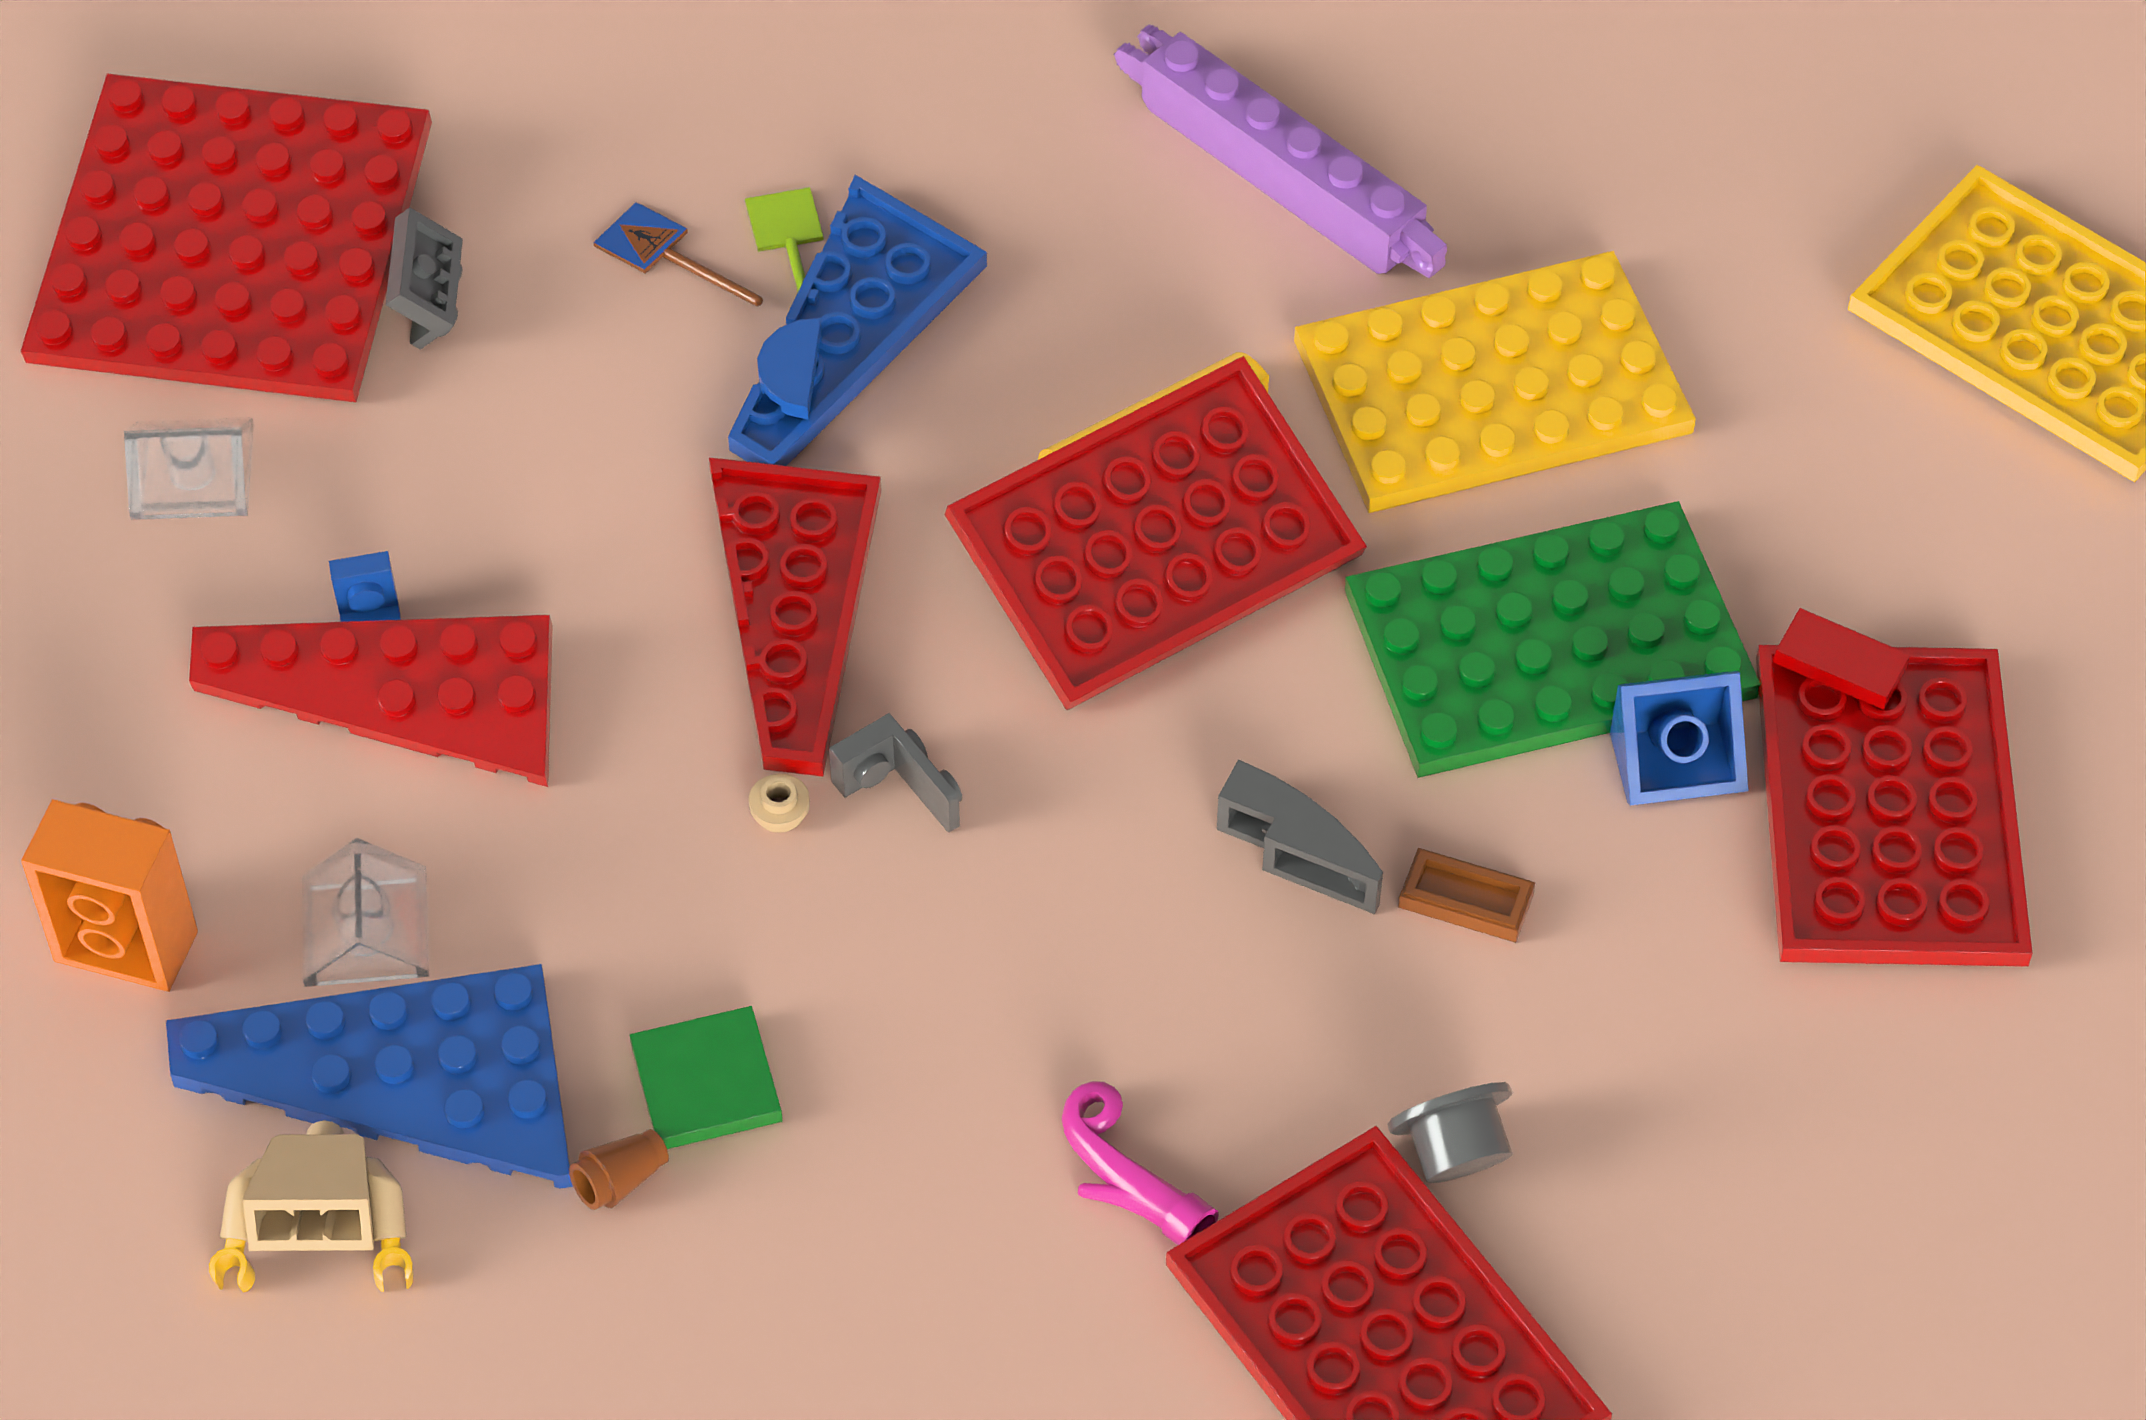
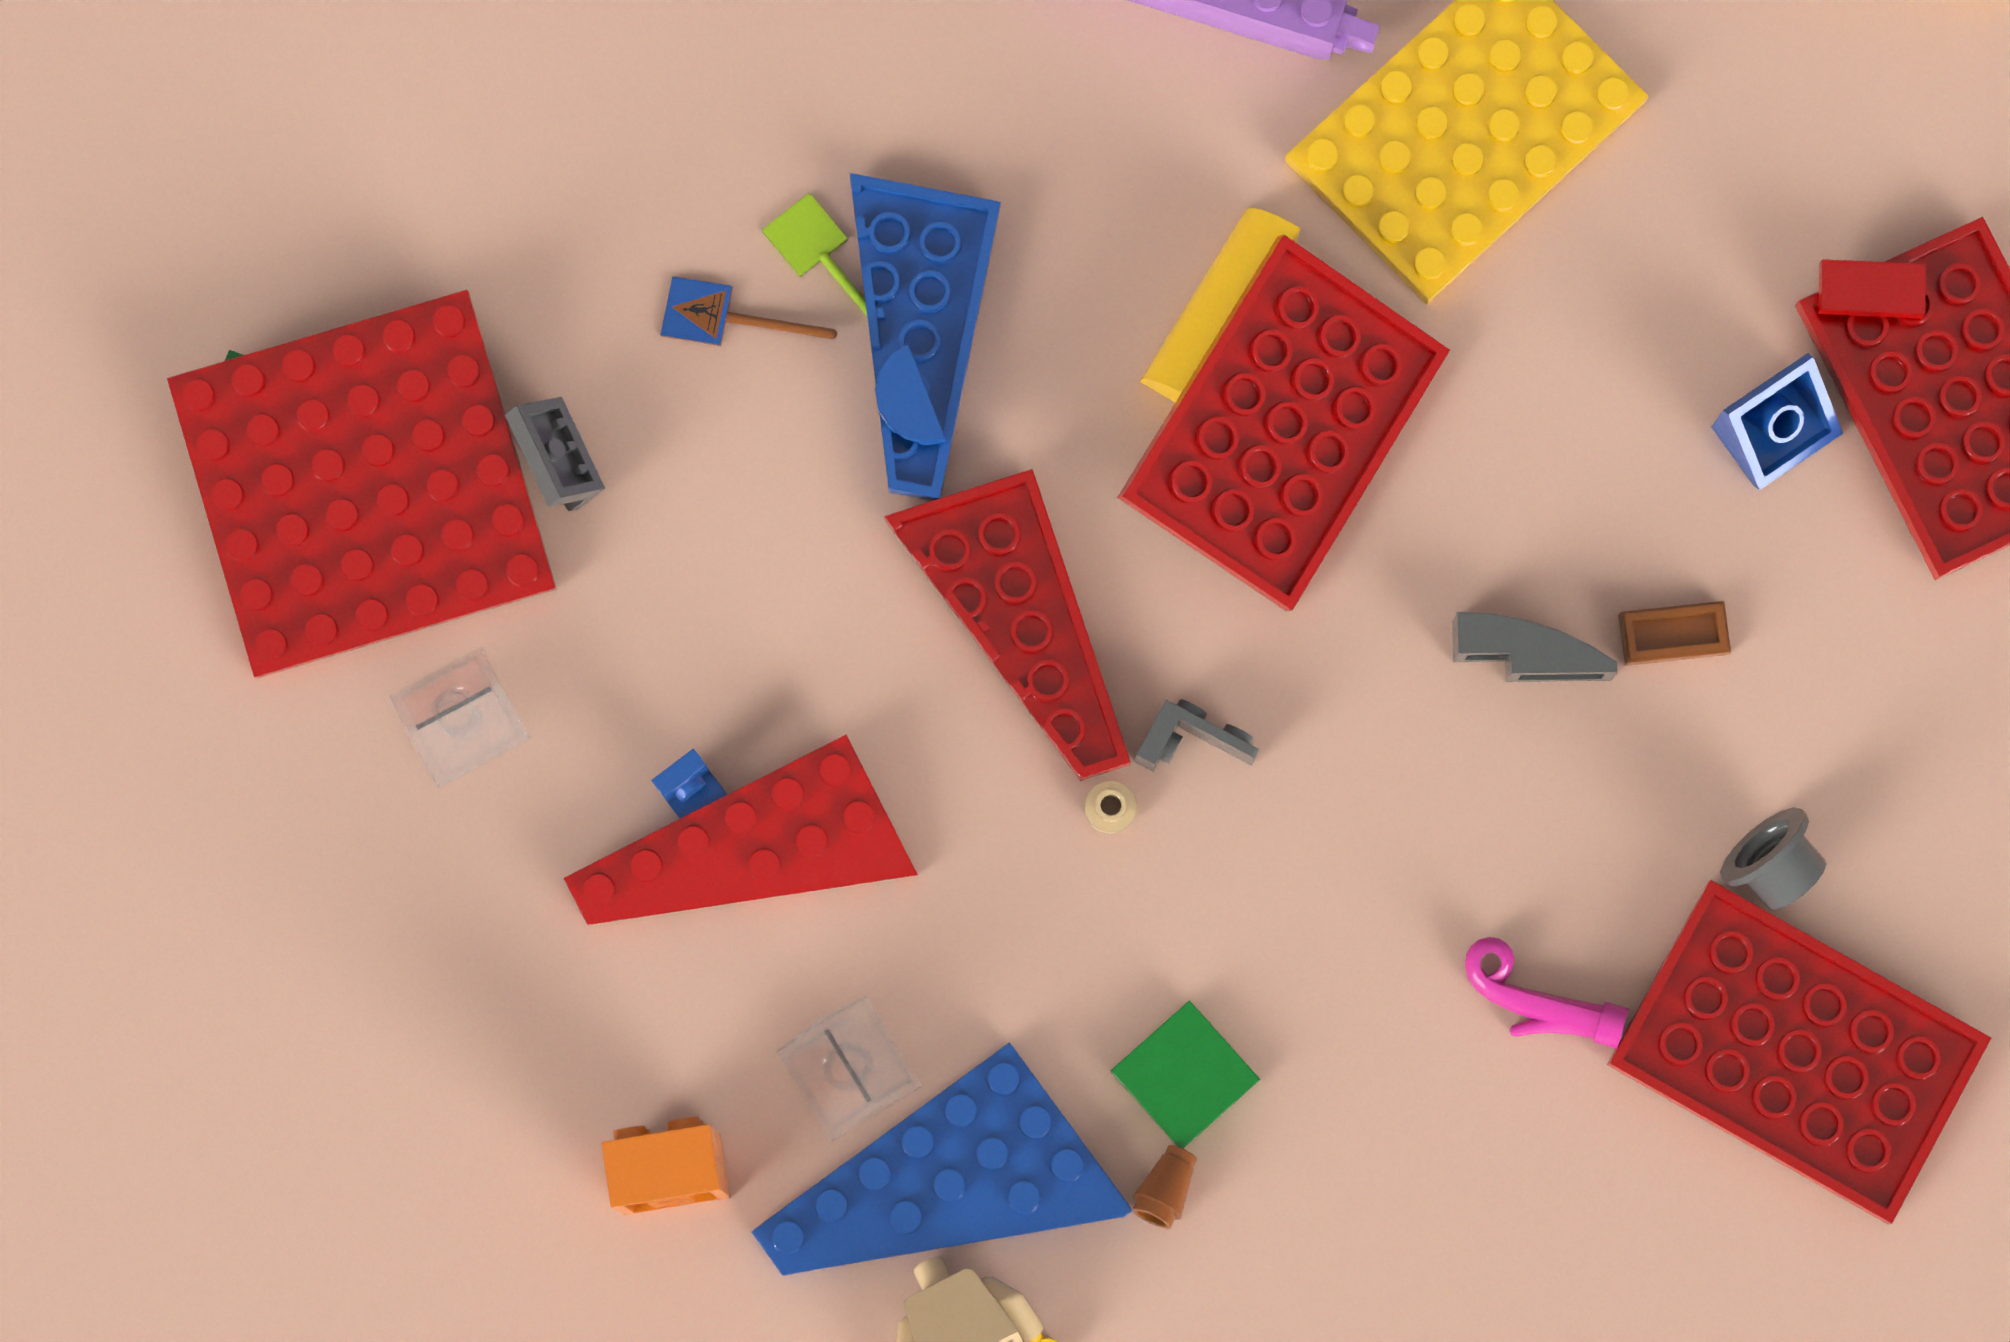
camera: 25 degrees left, 25 degrees up
green plate [1345,501,1760,778] -> none

